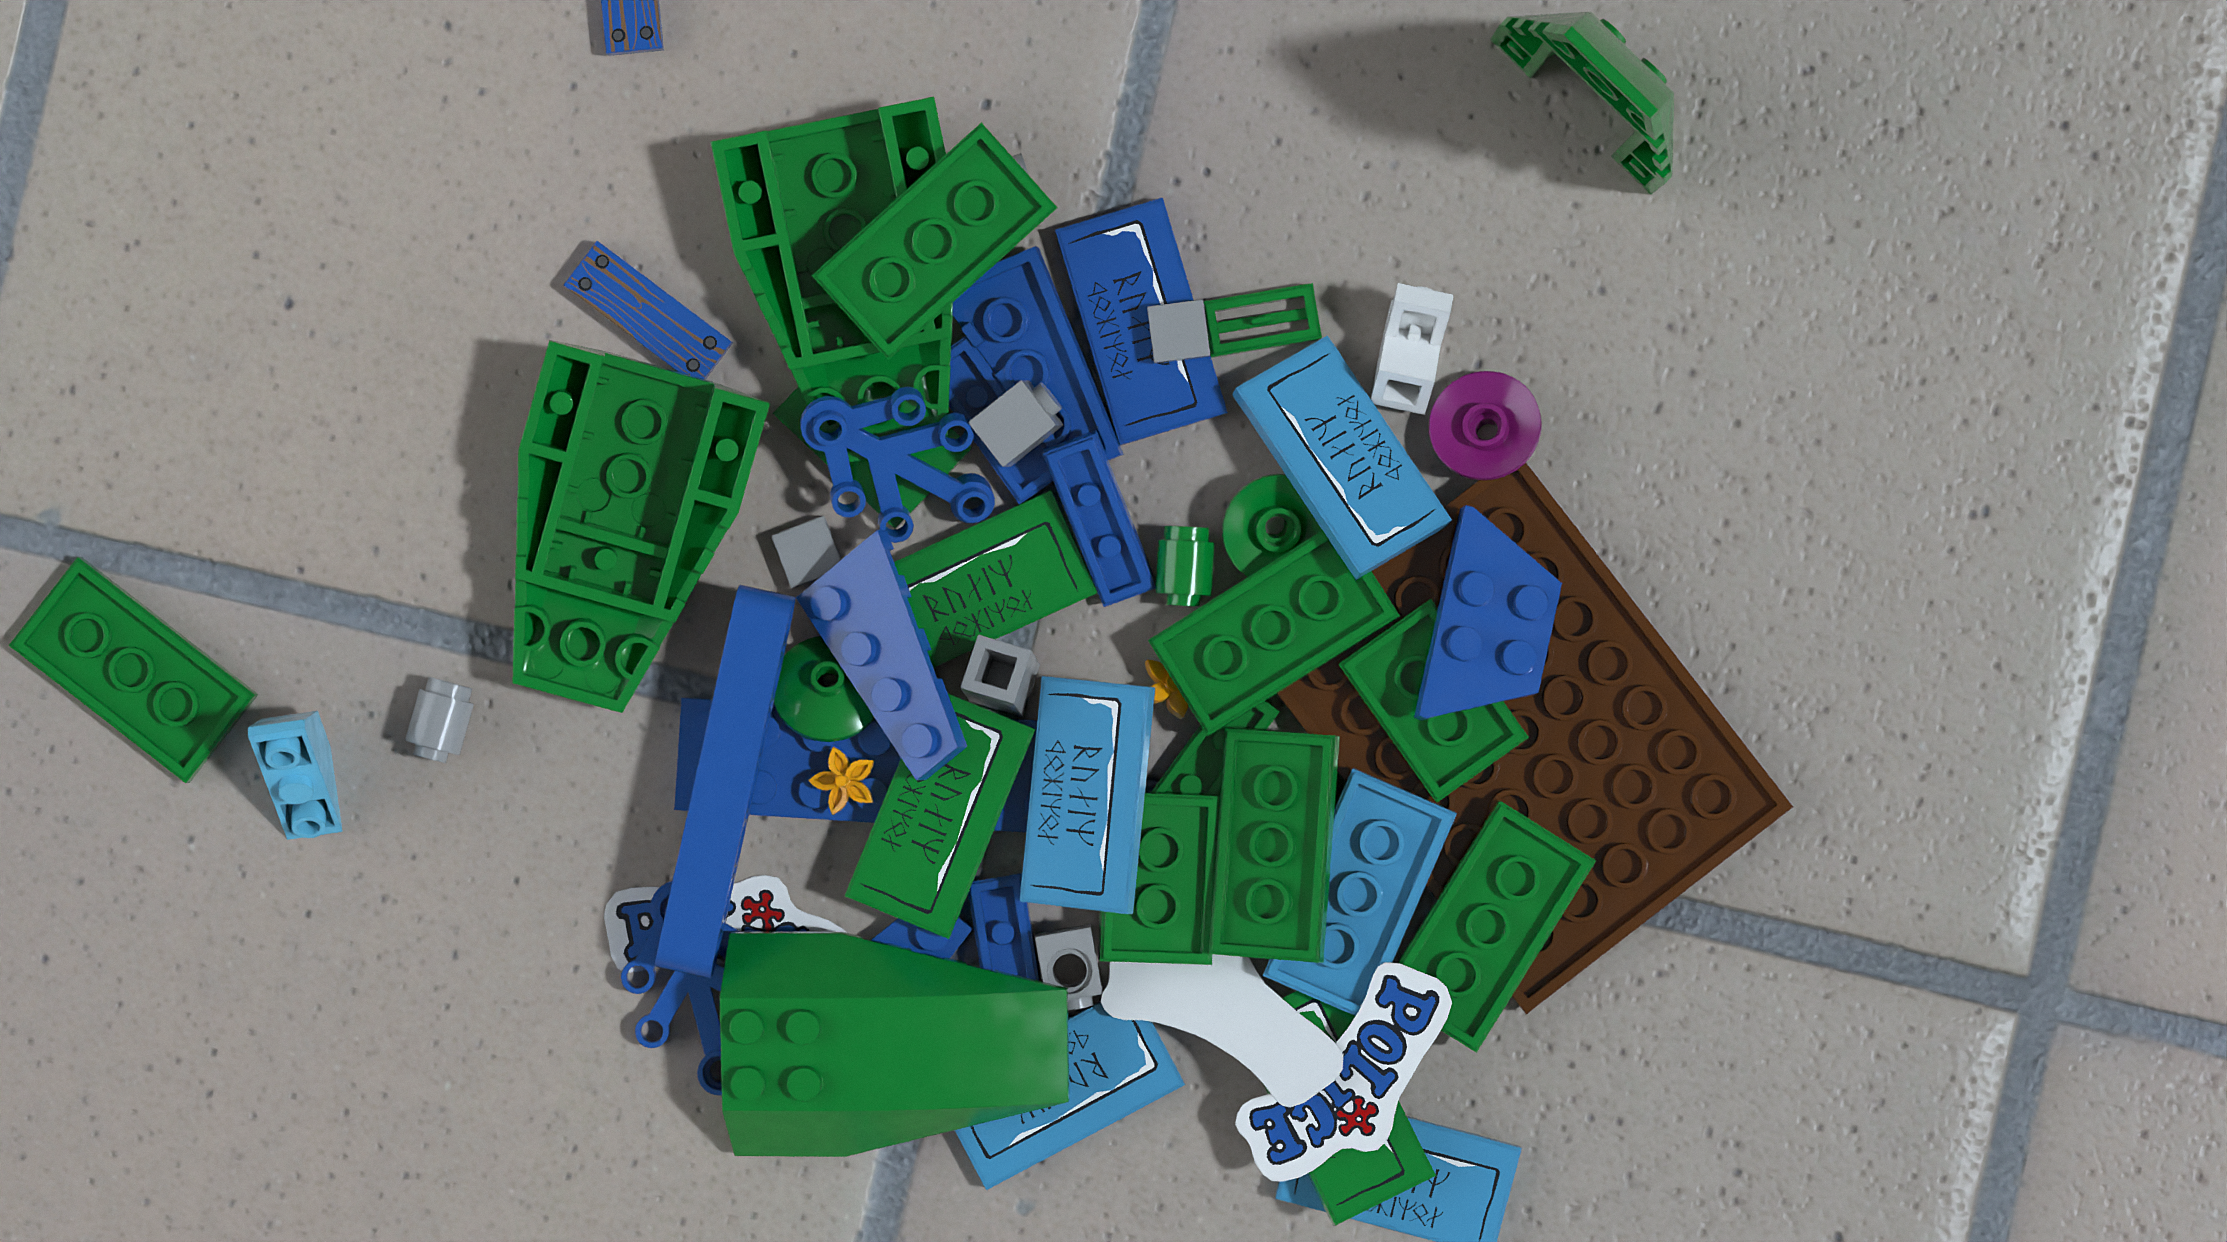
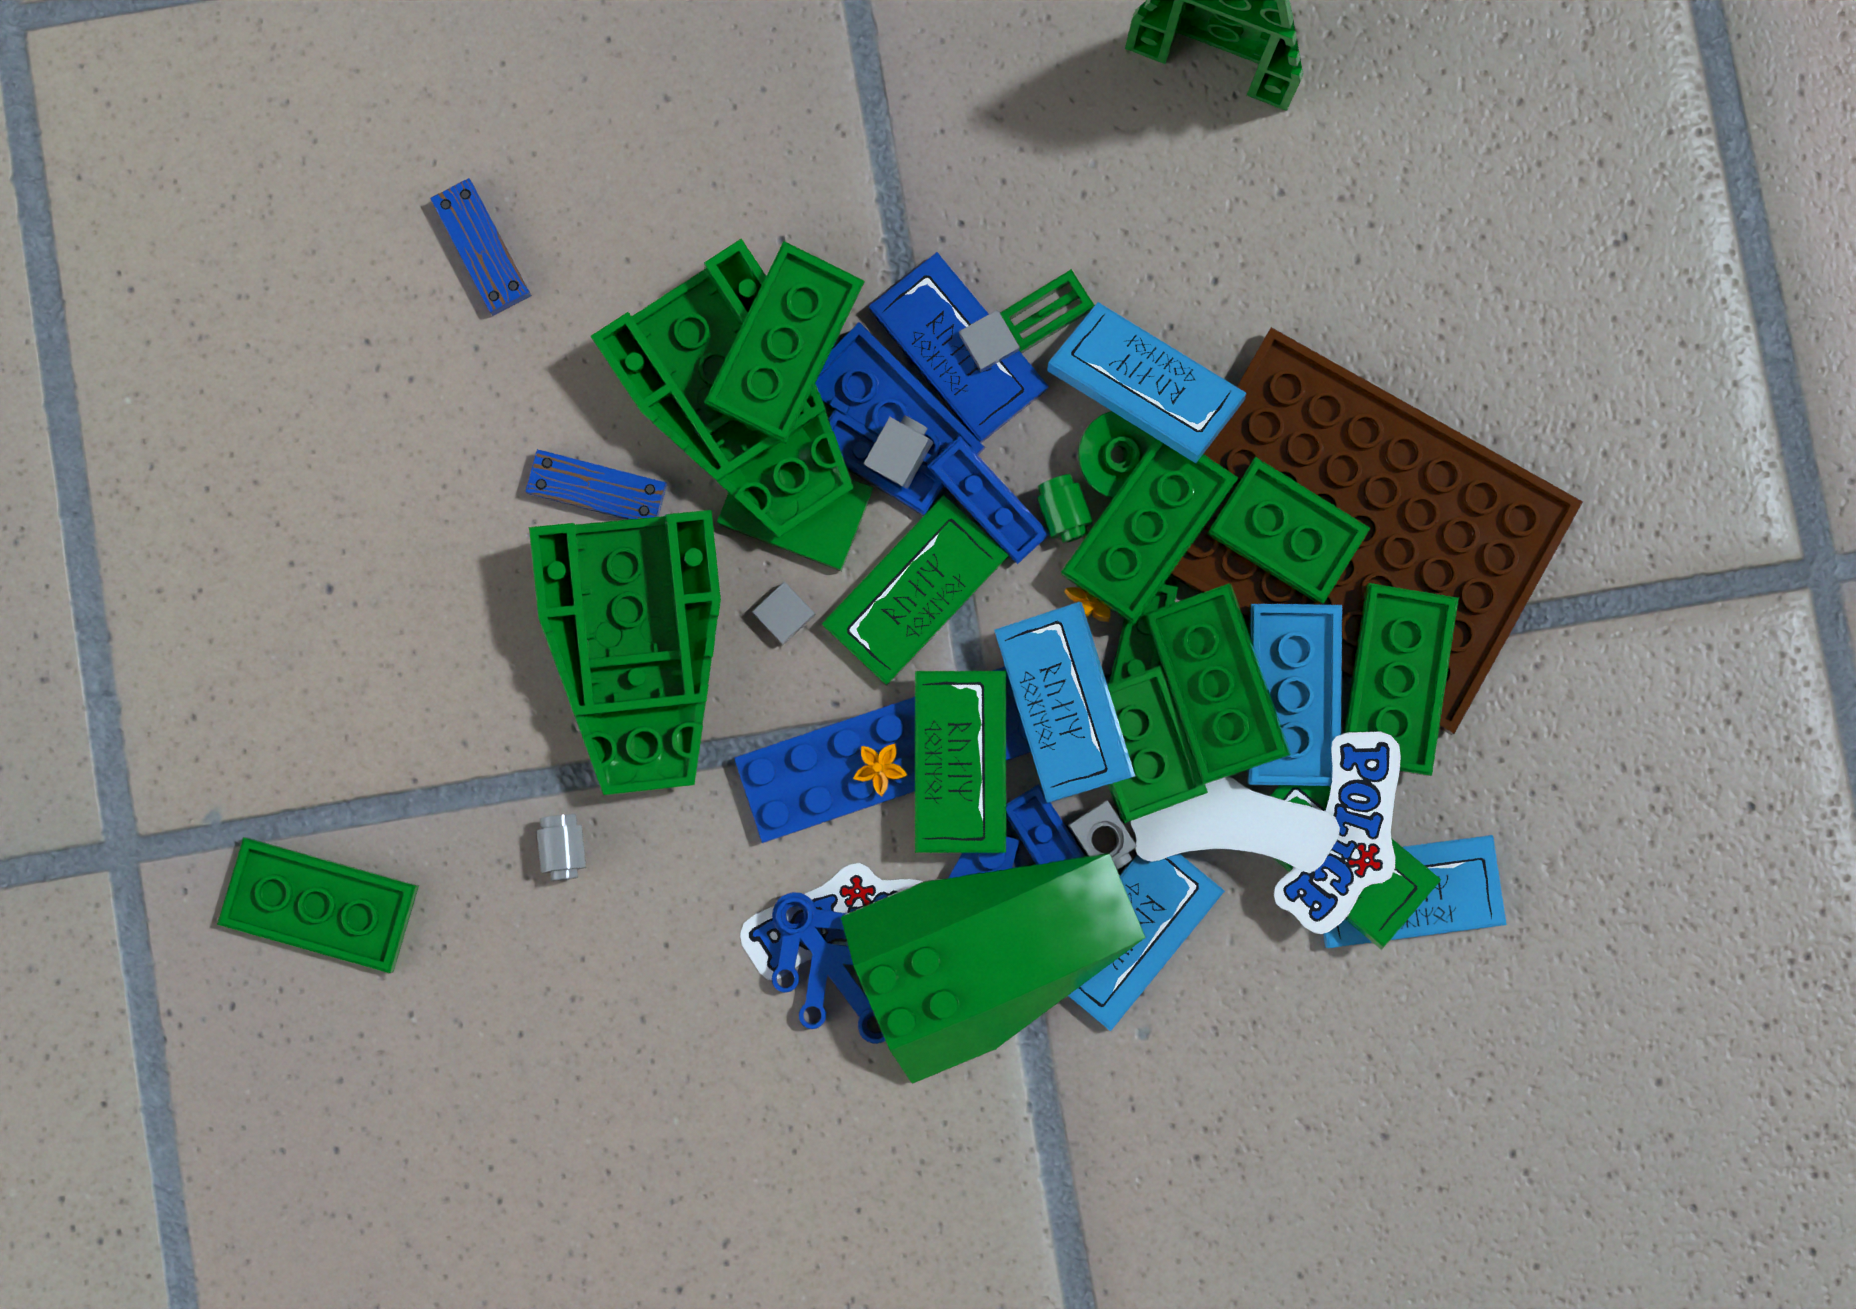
camera: 20 degrees left, 5 degrees down
medium azure slope [248,711,343,840] -> none
blue beam [655,585,796,979] -> none
green dish [774,636,875,742] -> none
wing [796,530,968,781] -> none
blue plant [800,387,995,543] -> none
light grey brick [960,635,1040,717] -> none
white brick [1371,283,1453,415] -> none
blue wing [1414,505,1562,720] -> none
magenta dish [1429,371,1542,480] -> none

